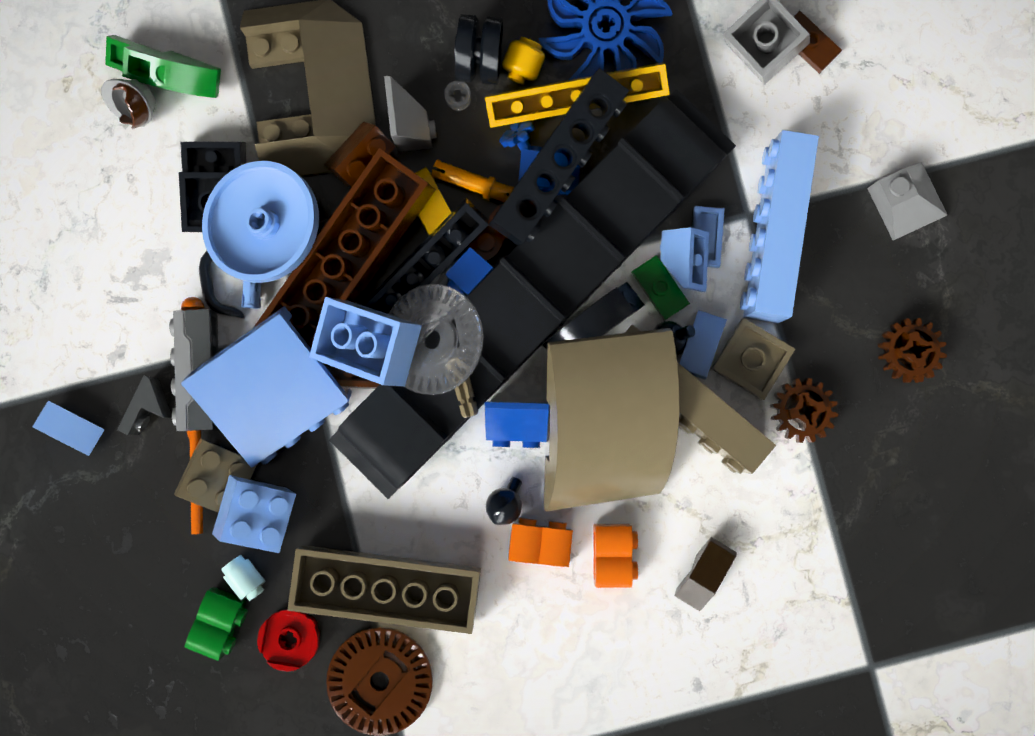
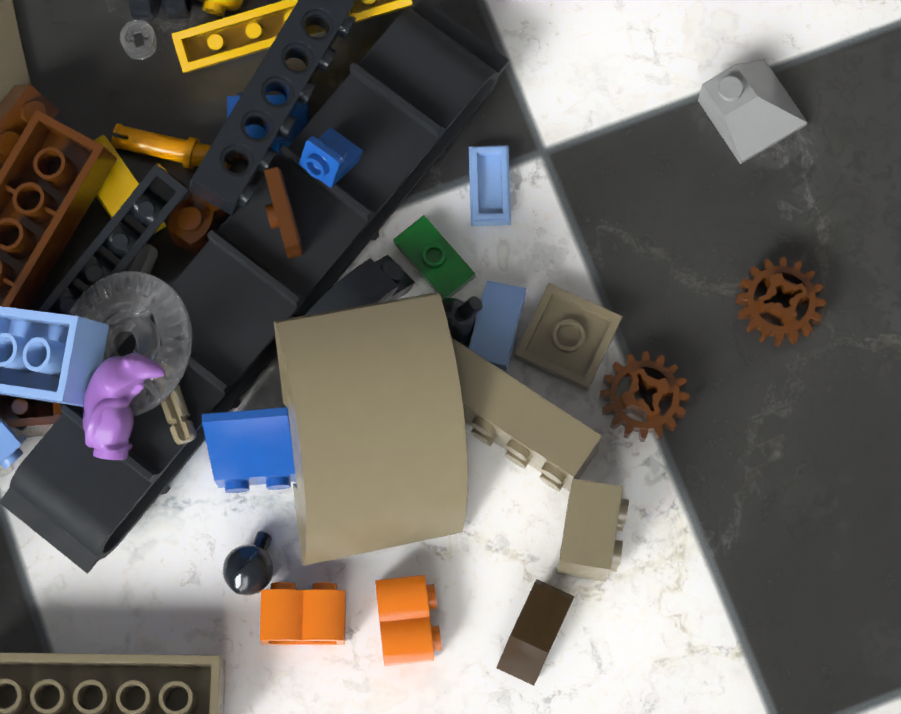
camera: 10 degrees left, 10 degrees down
light grey slope [384,76,437,152] -> none
blue brick [445,247,493,301] -> none
blue plant [499,121,535,151] -> none
light blue slope [660,227,709,292] -> none
light blue brick [740,130,819,324] -> none
none -> medium lavender animal [82,353,165,460]
none -> reddish brown plate [264,167,303,259]
none -> blue bracket [299,127,363,188]
none -> dark tan brick [557,479,629,582]

